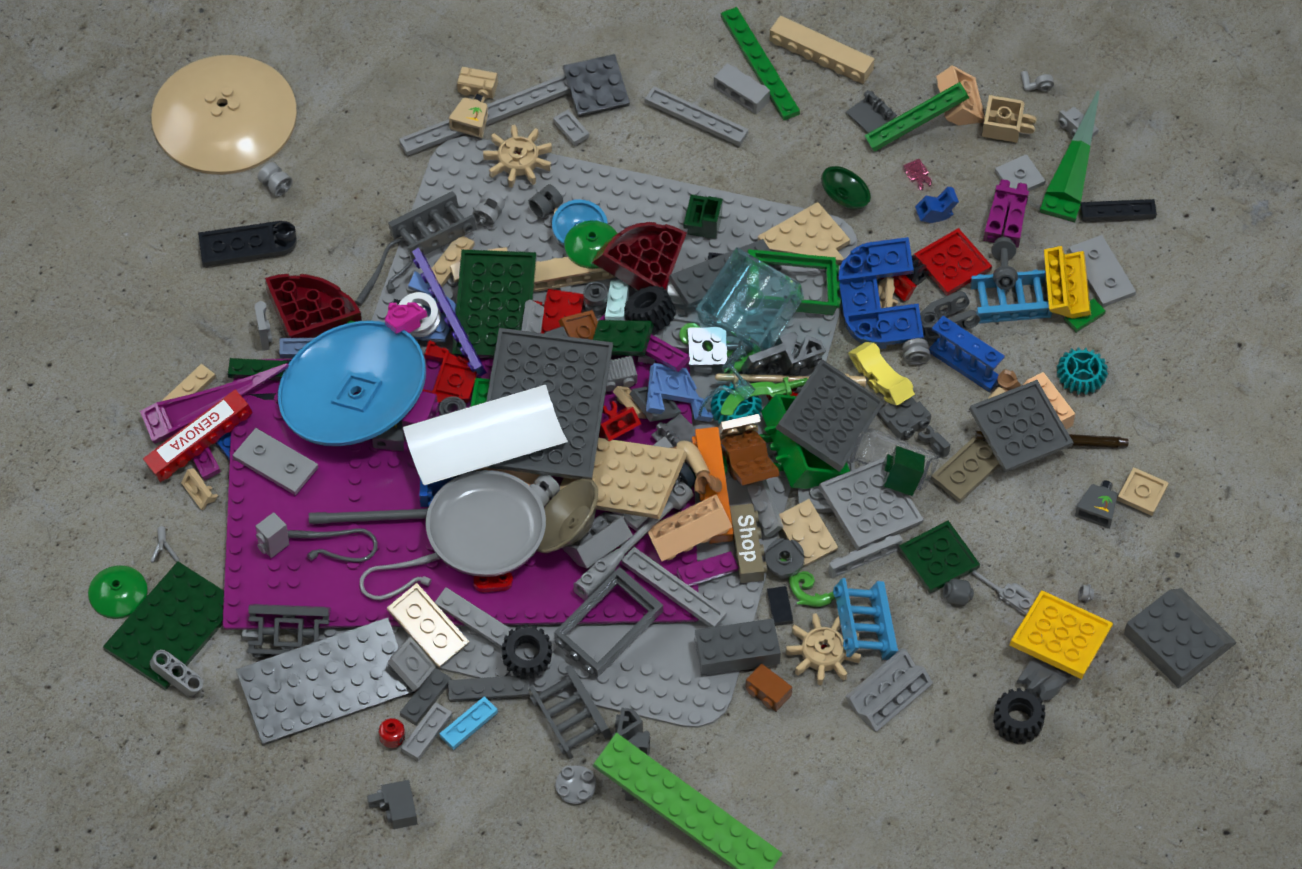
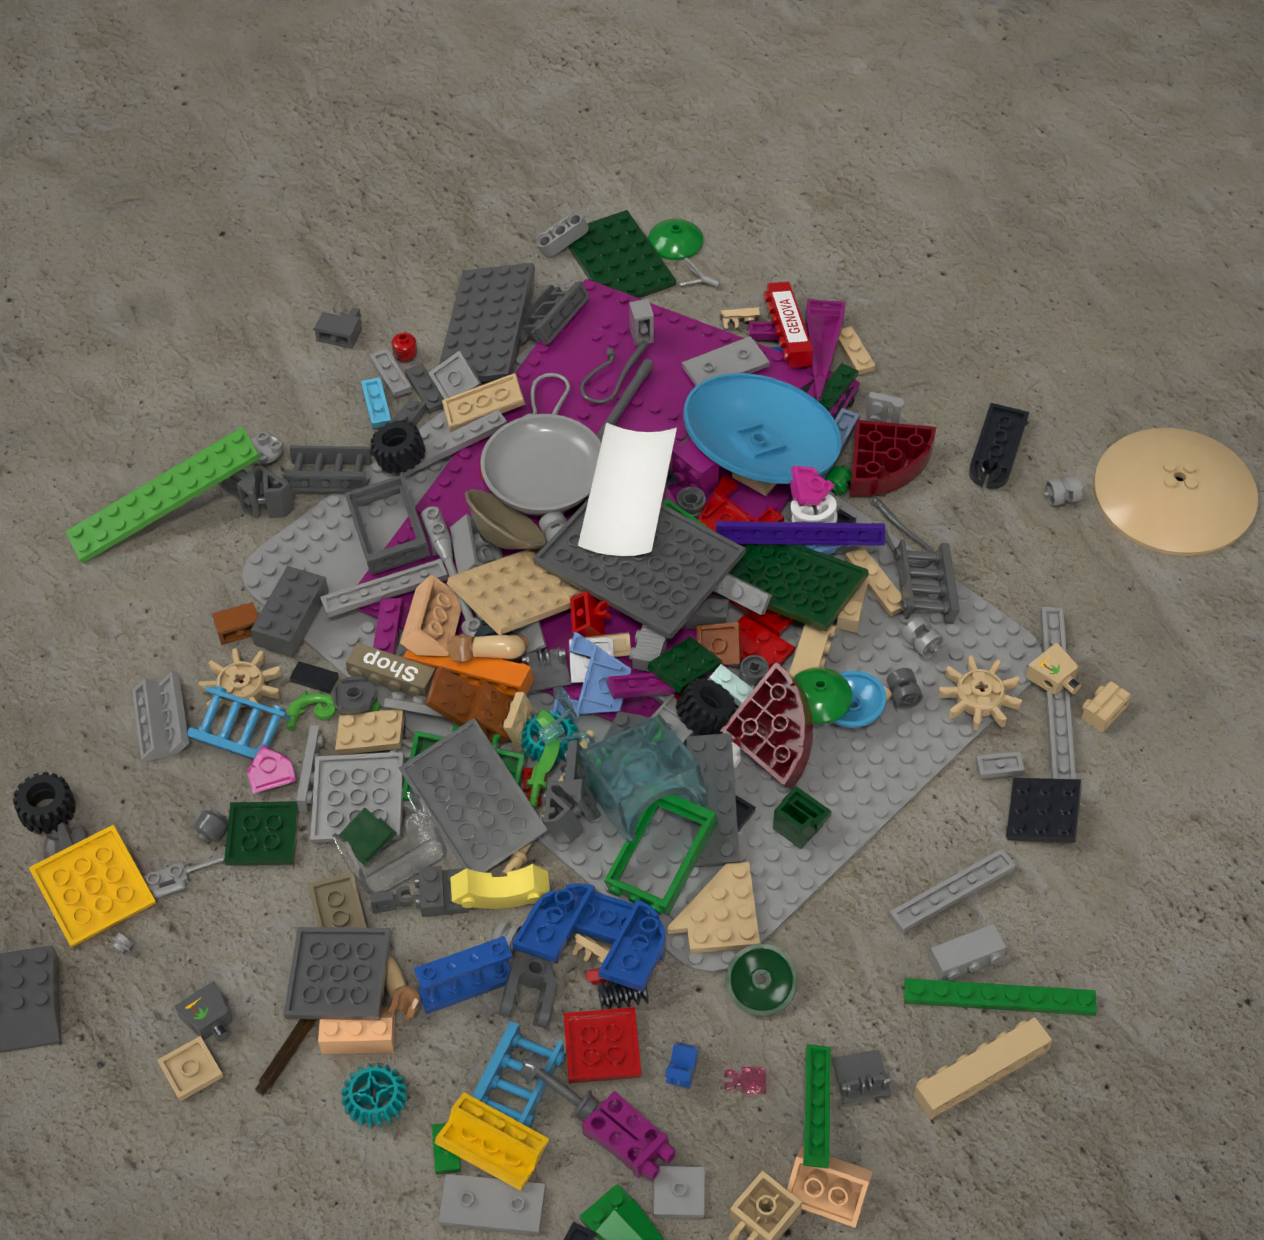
camera: 120 degrees right, 5 degrees down
none -> plate [247,744,296,794]

